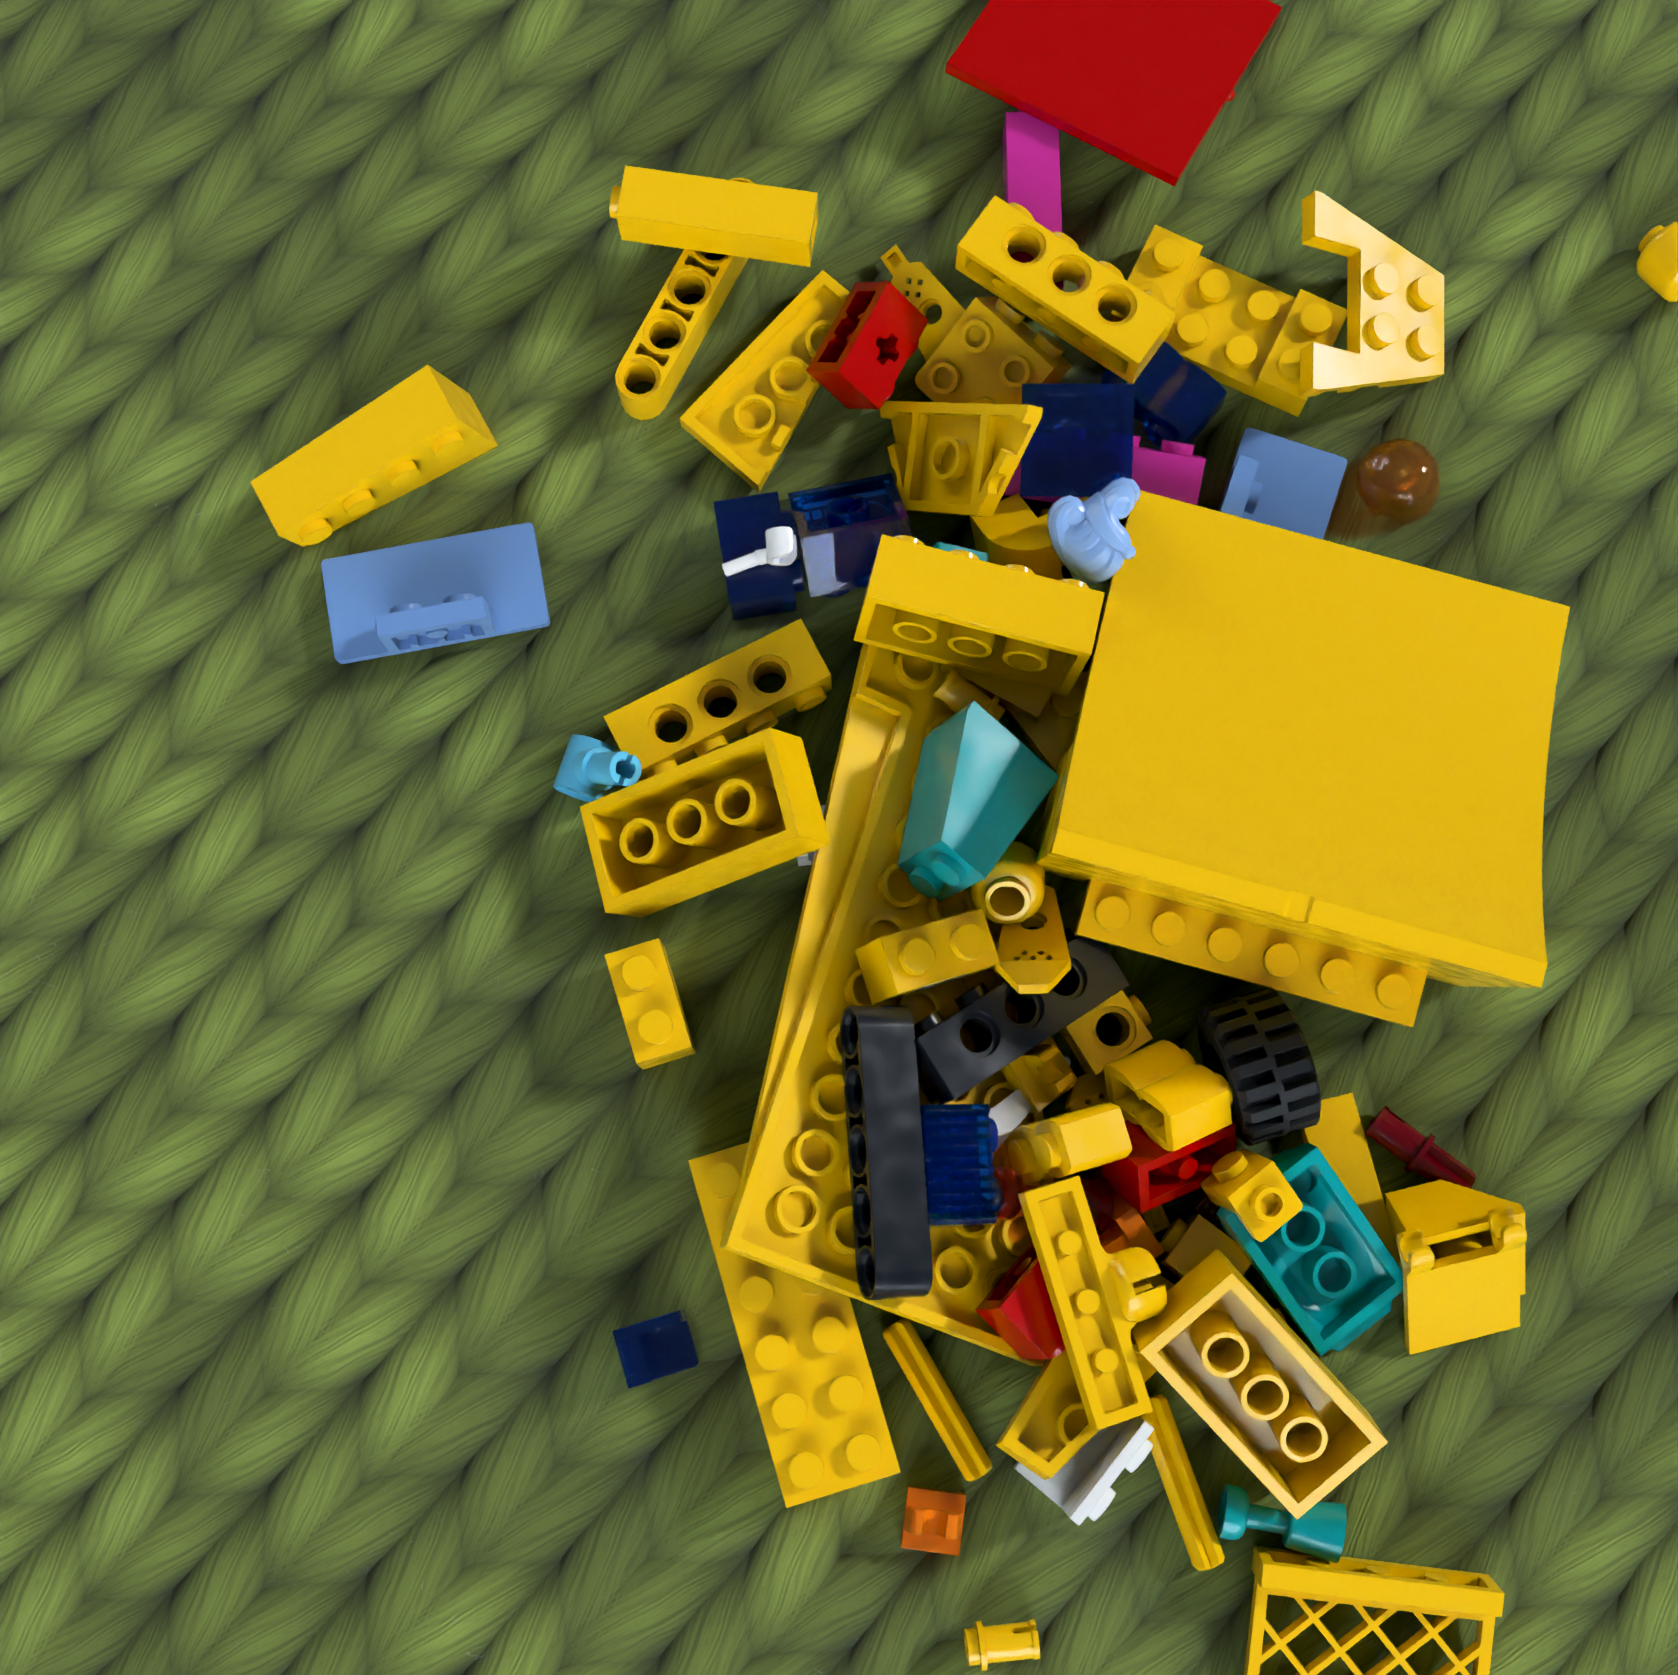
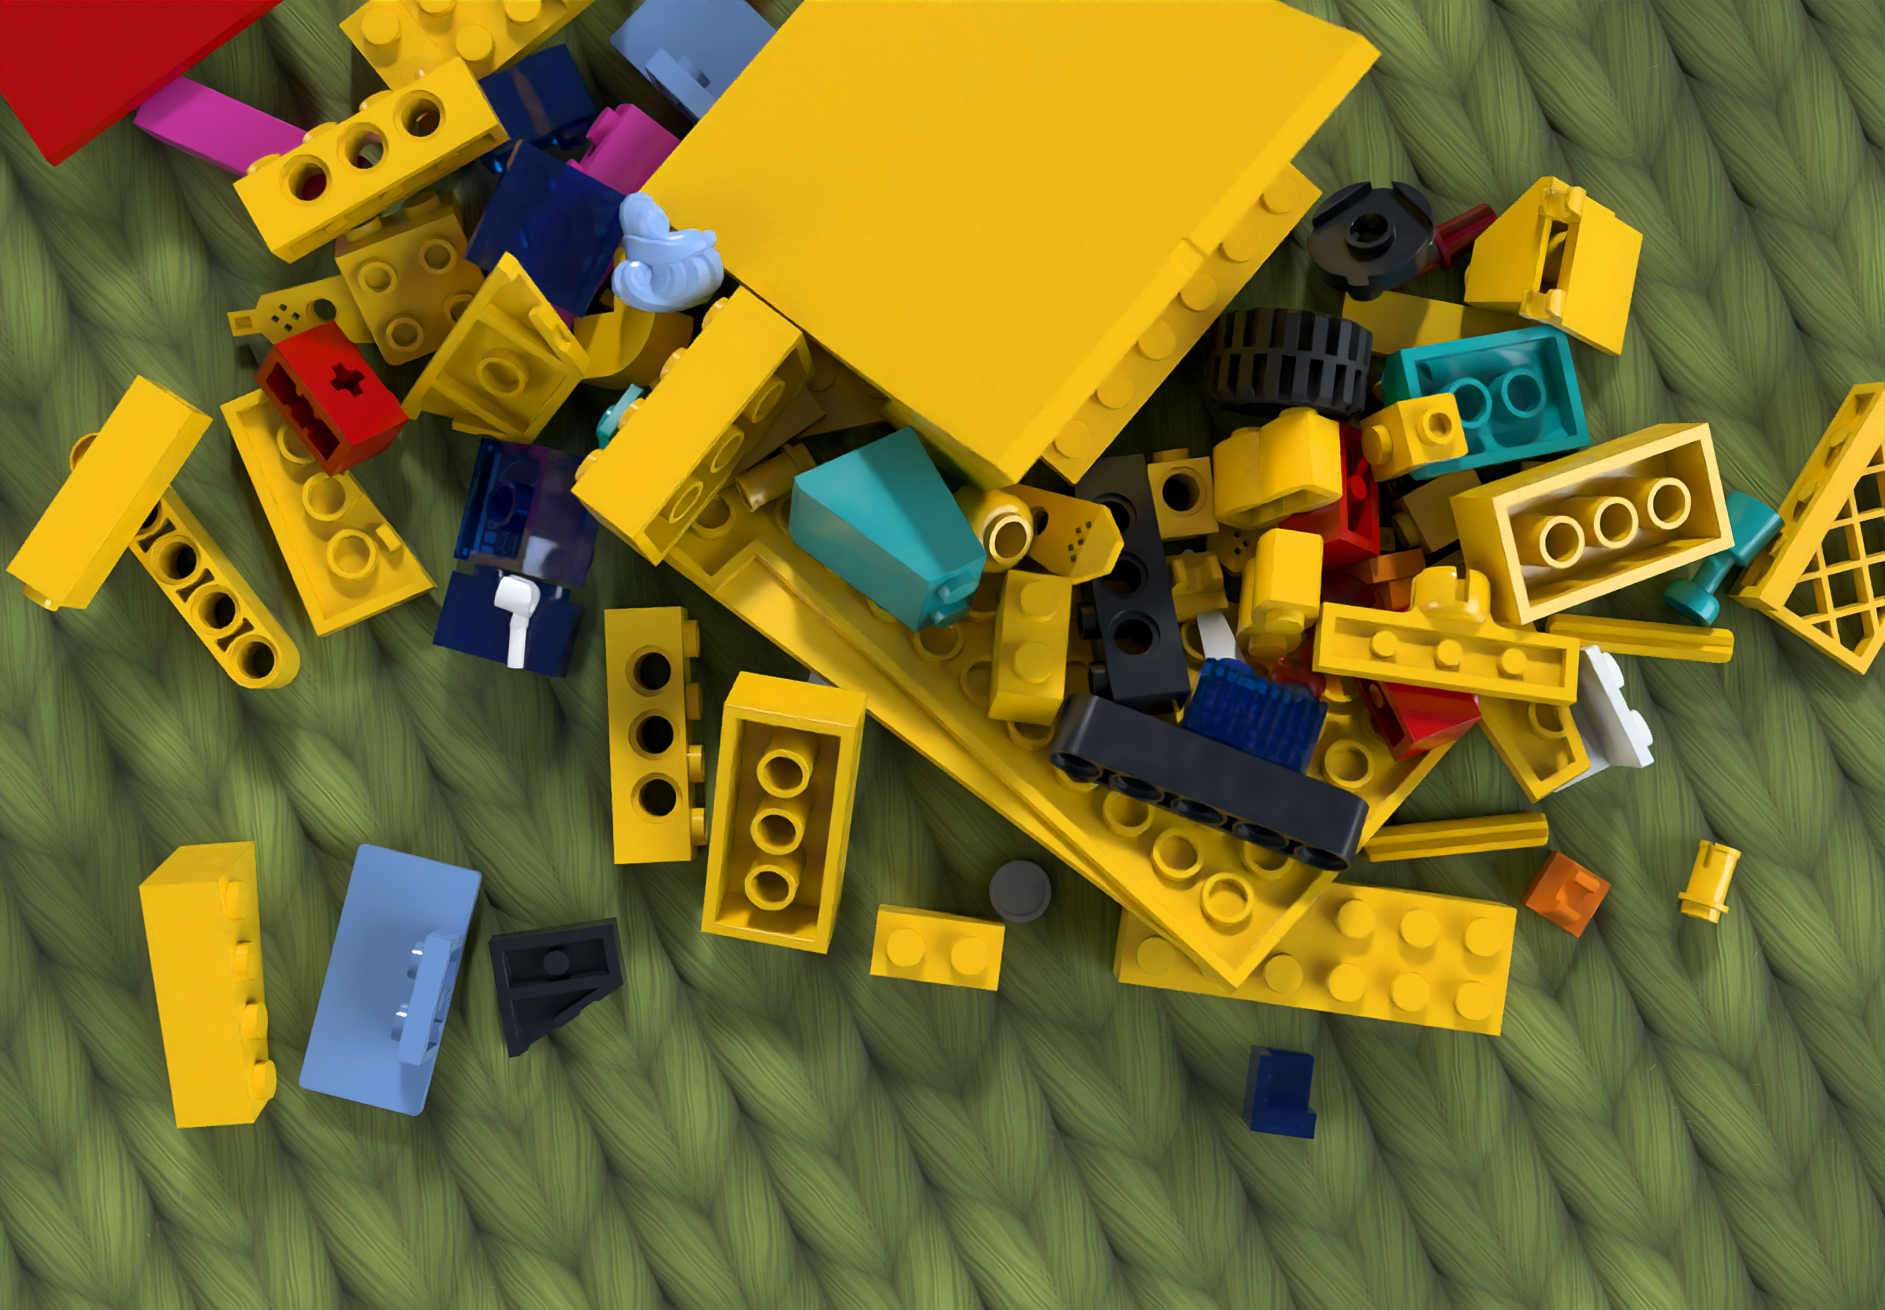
camera: 70 degrees left, 10 degrees up
medium azure pin [553,734,642,802] -> none
none -> black wing [488,917,627,1058]
none -> flat silver piece [989,859,1052,923]
none -> black plate [1307,181,1438,302]

